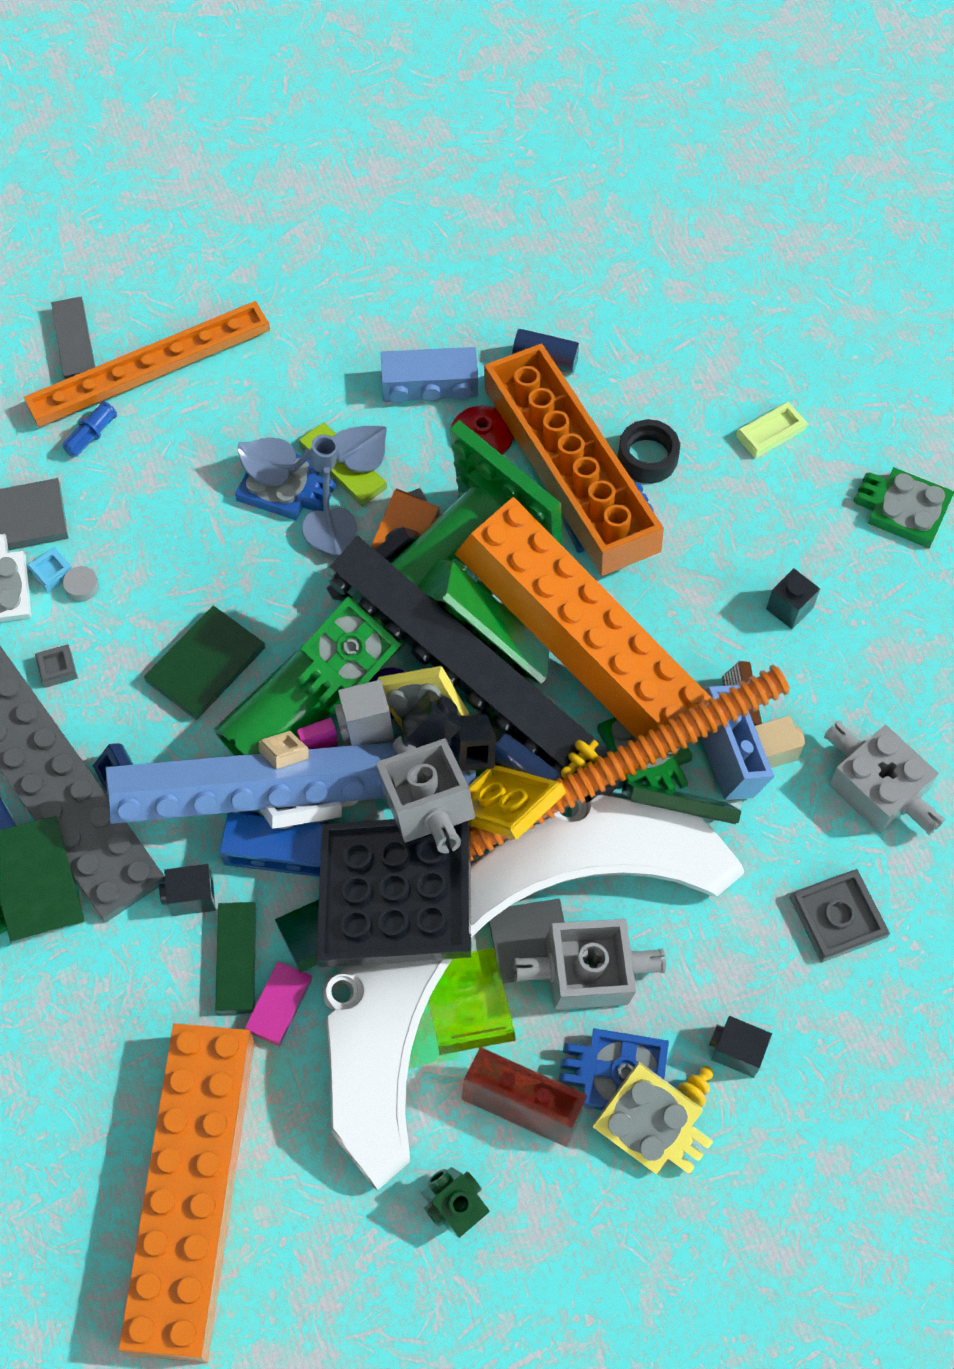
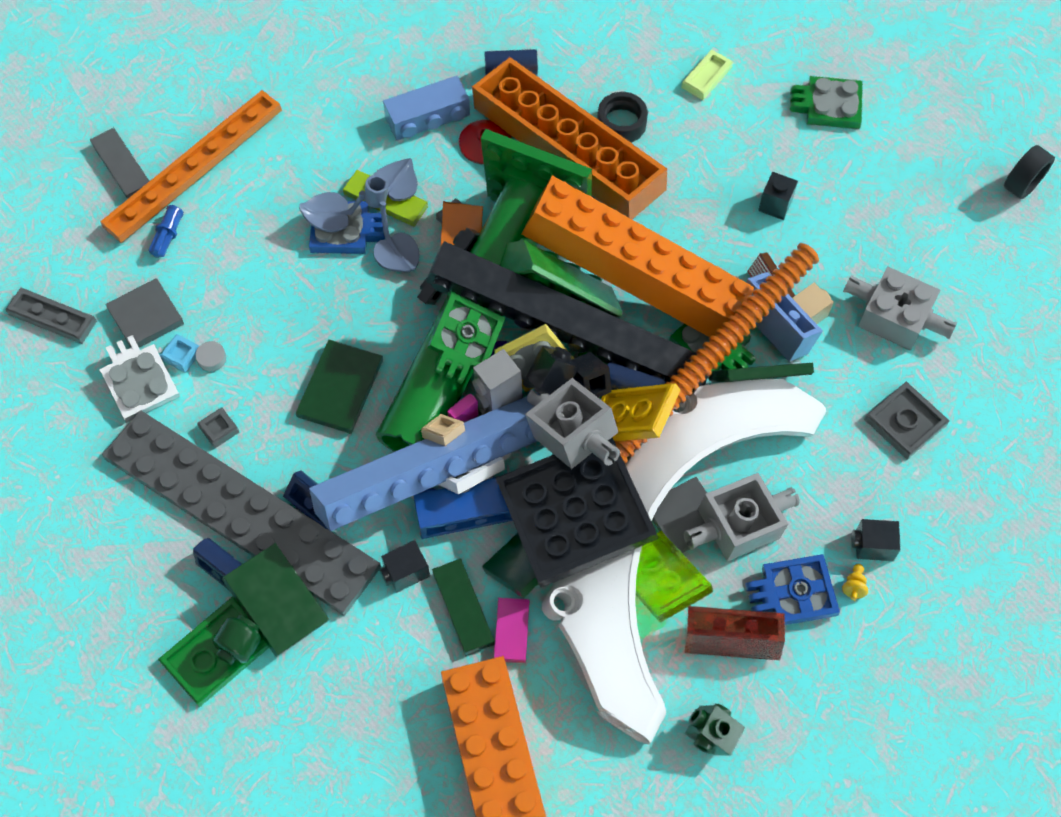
camera: 20 degrees left, 0 degrees up
yellow hair [561,740,599,779] -> none
piece [593,1061,713,1175] -> none

